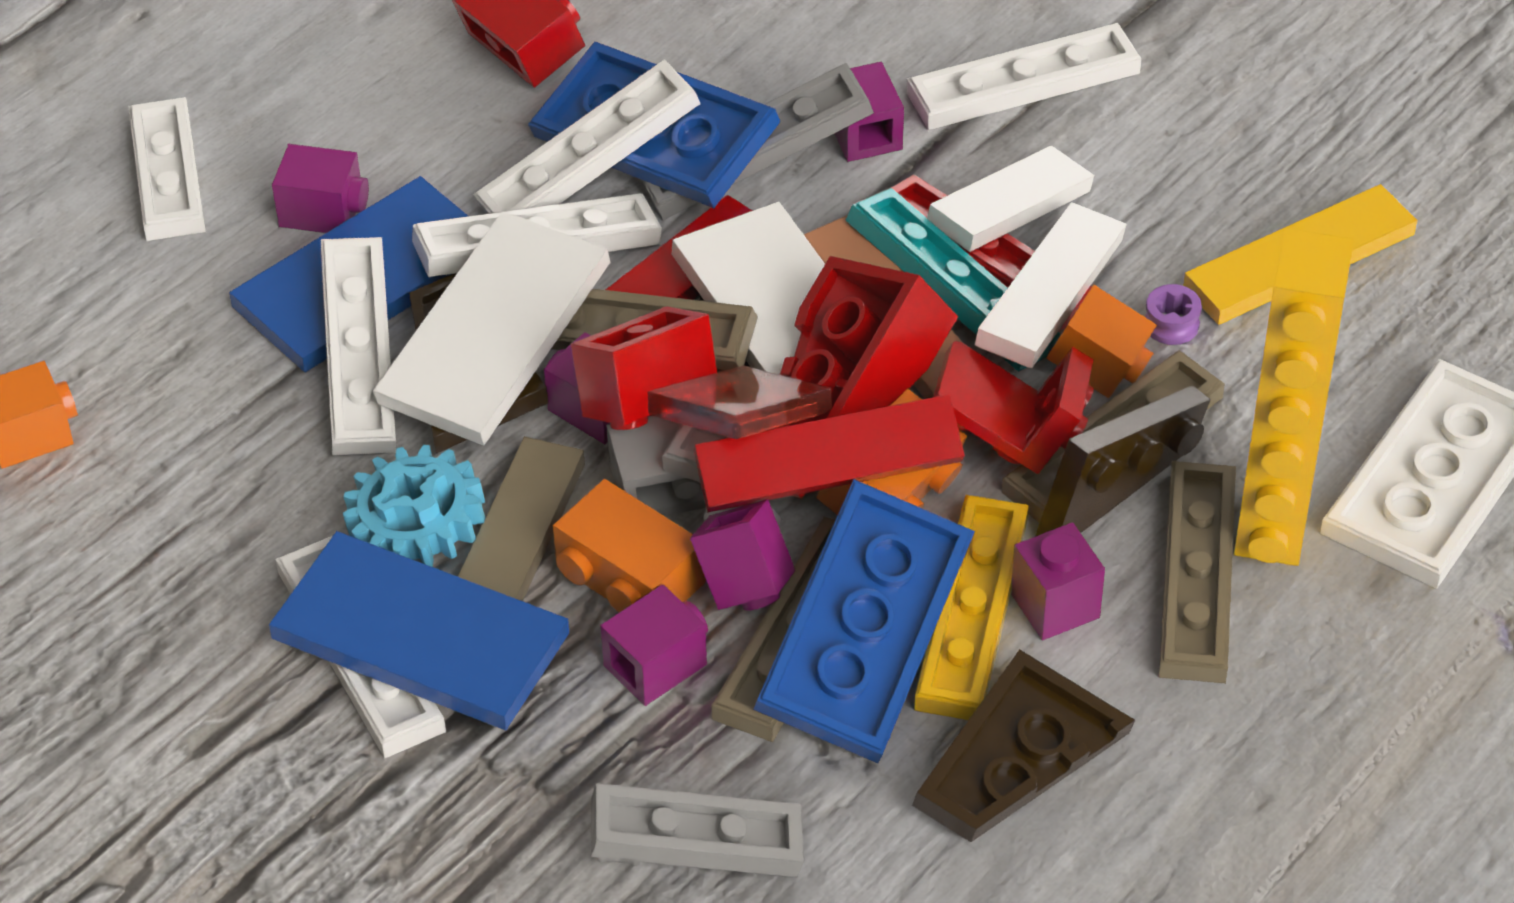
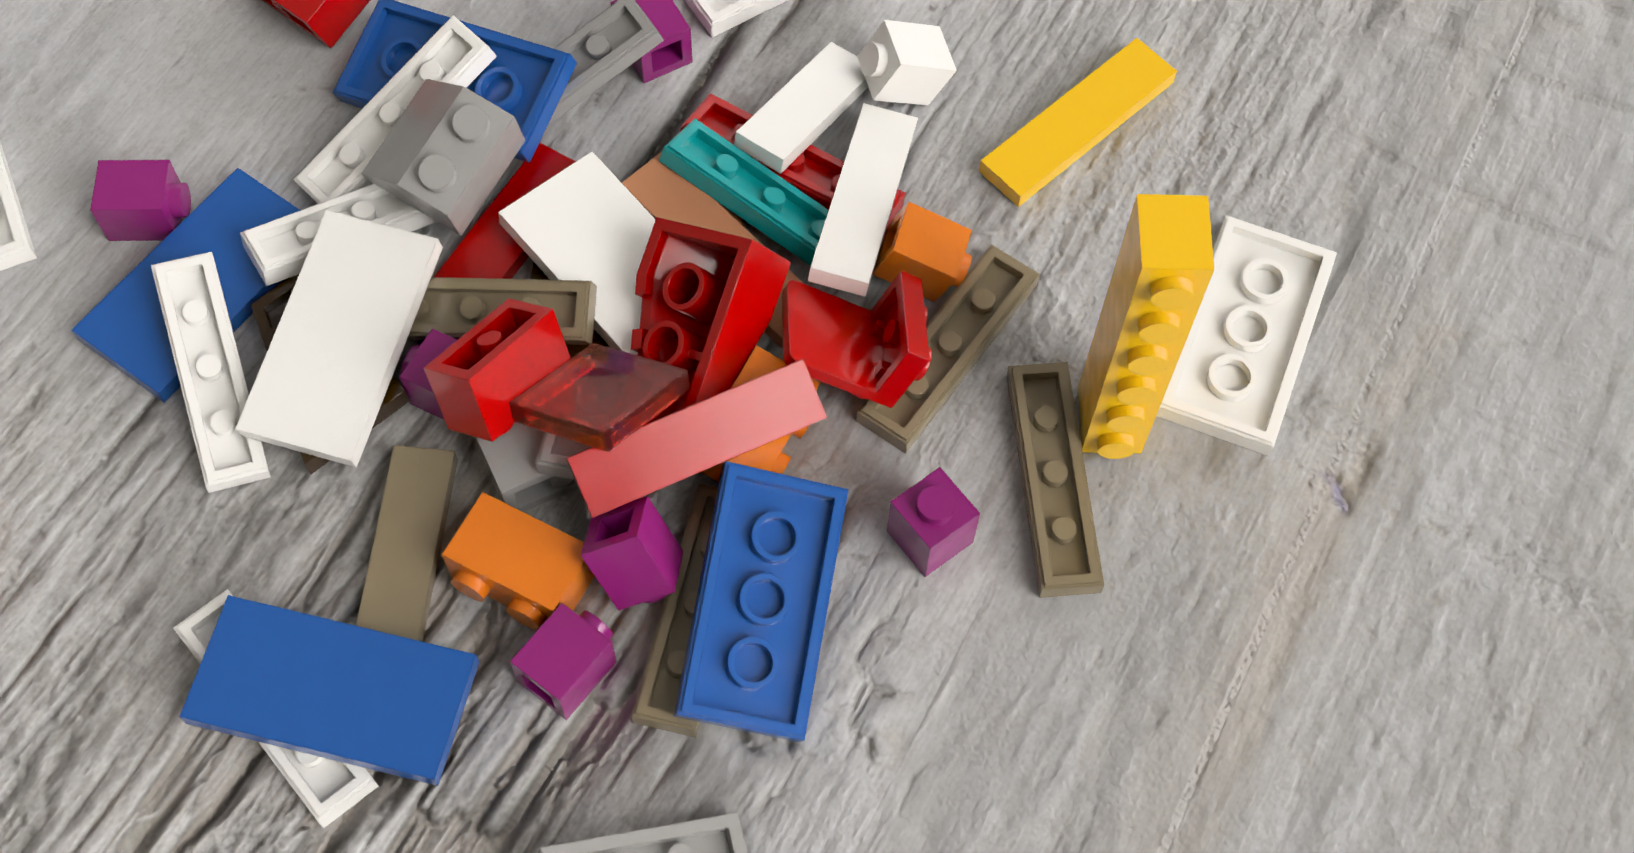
camera: 15 degrees left, 15 degrees up
medium azure gear [343,445,485,567] -> none
dark brown wing [912,649,1135,842] -> none
yellow tile [914,494,1029,720] -> none
dark brown wing [1035,385,1211,536] -> none
medium lavender bush [1145,284,1202,345] -> none
none -> light grey slope [361,79,526,236]
none -> white brick [857,20,957,105]

